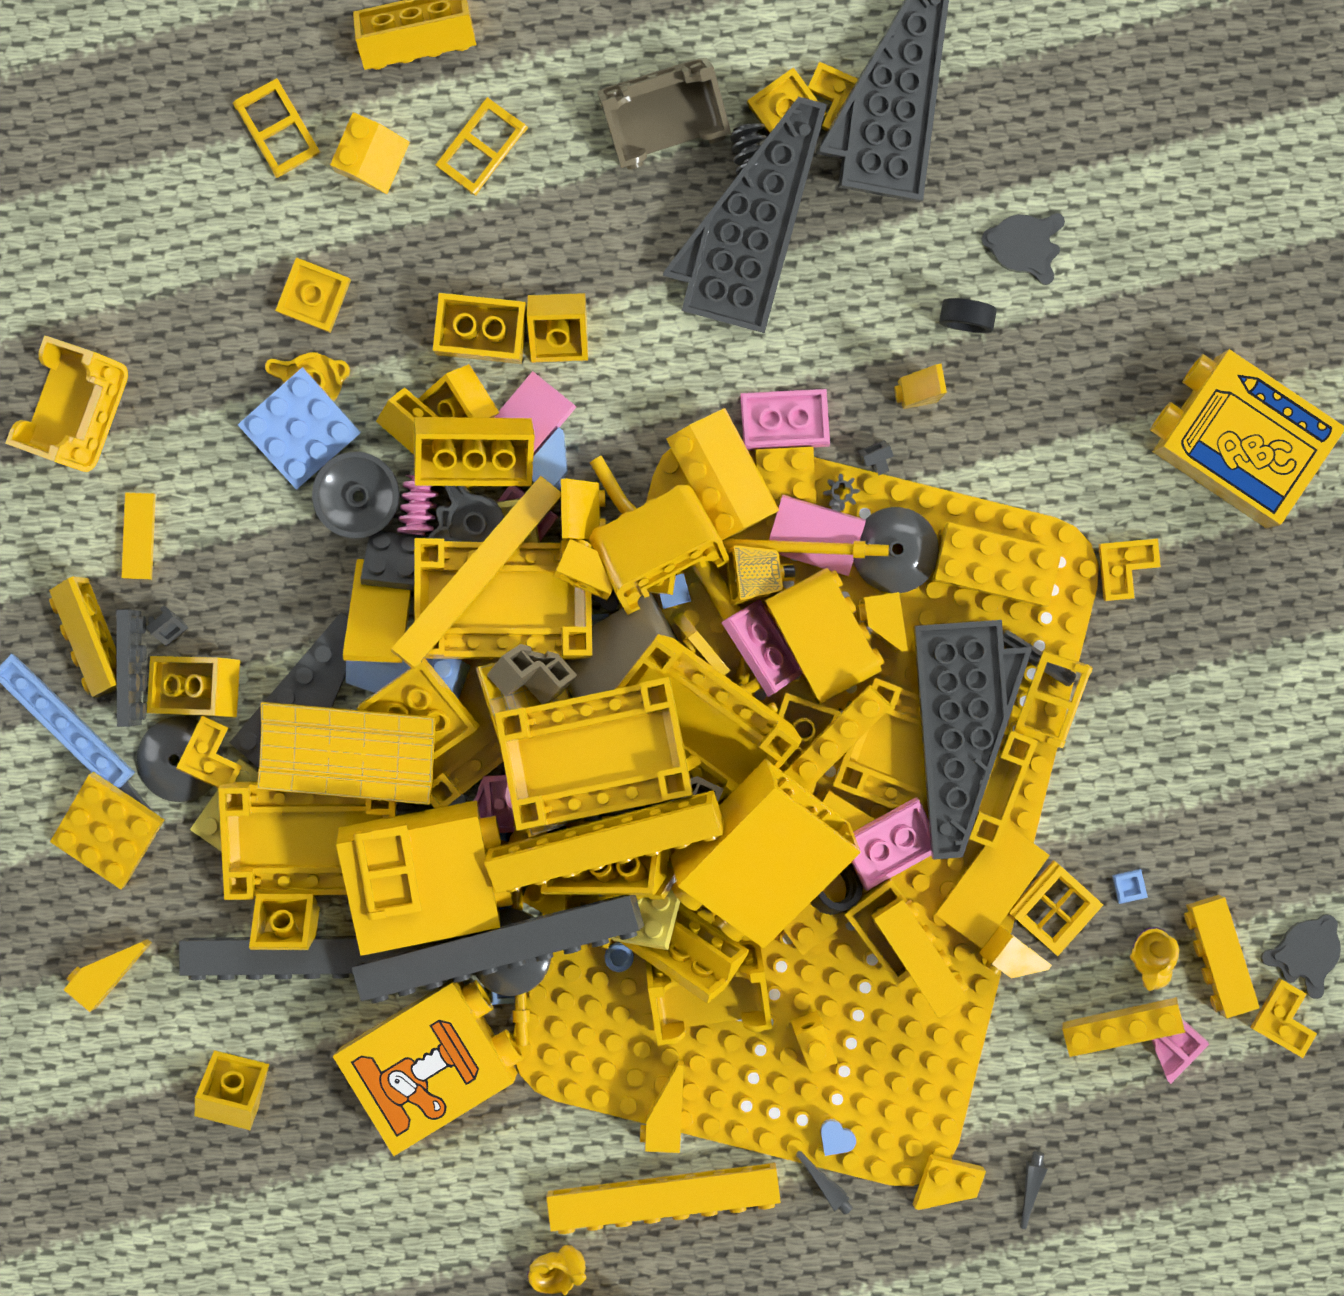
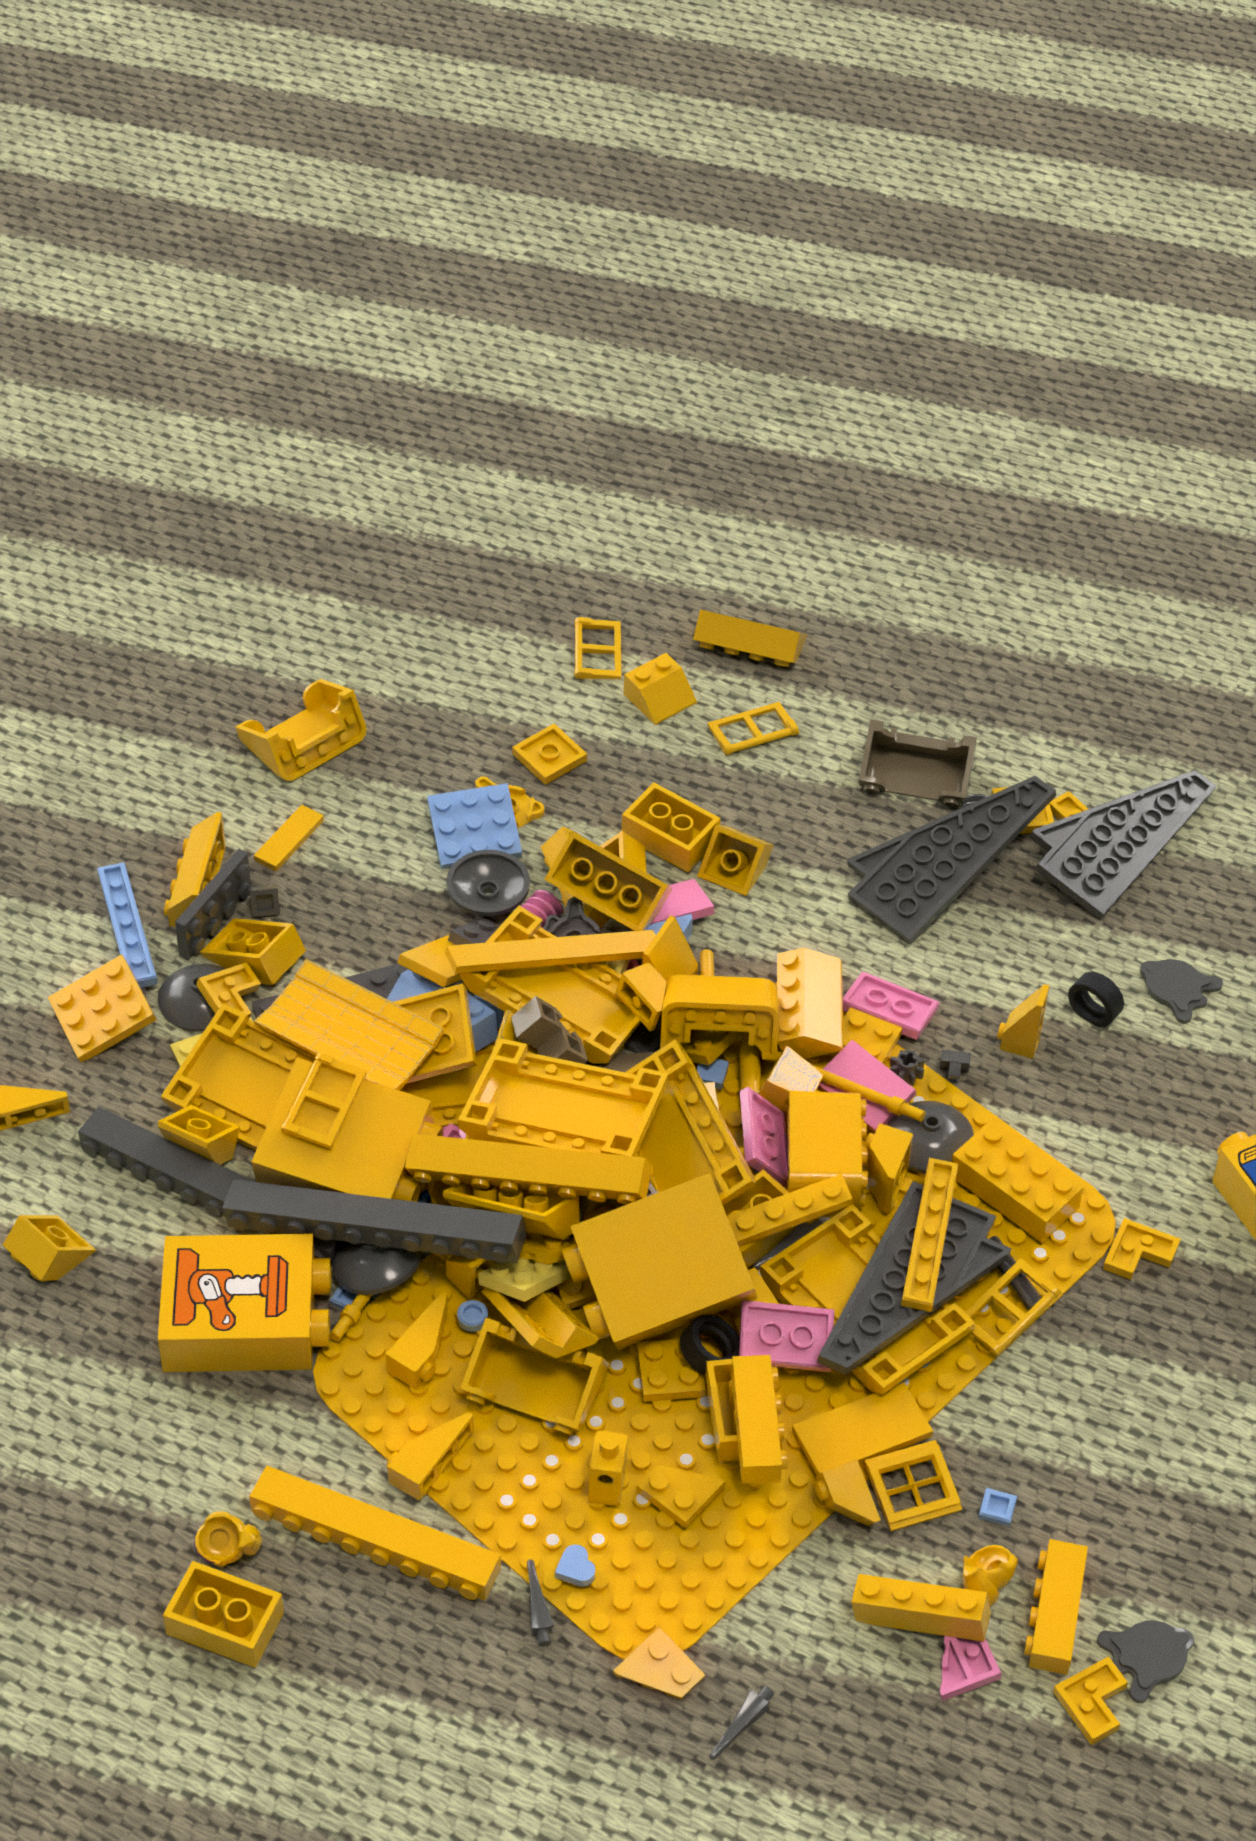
camera: 25 degrees right, 40 degrees down
none -> yellow slope [385,1291,448,1389]
none -> yellow wing [636,1464,725,1529]
none -> yellow tile [901,1158,958,1312]

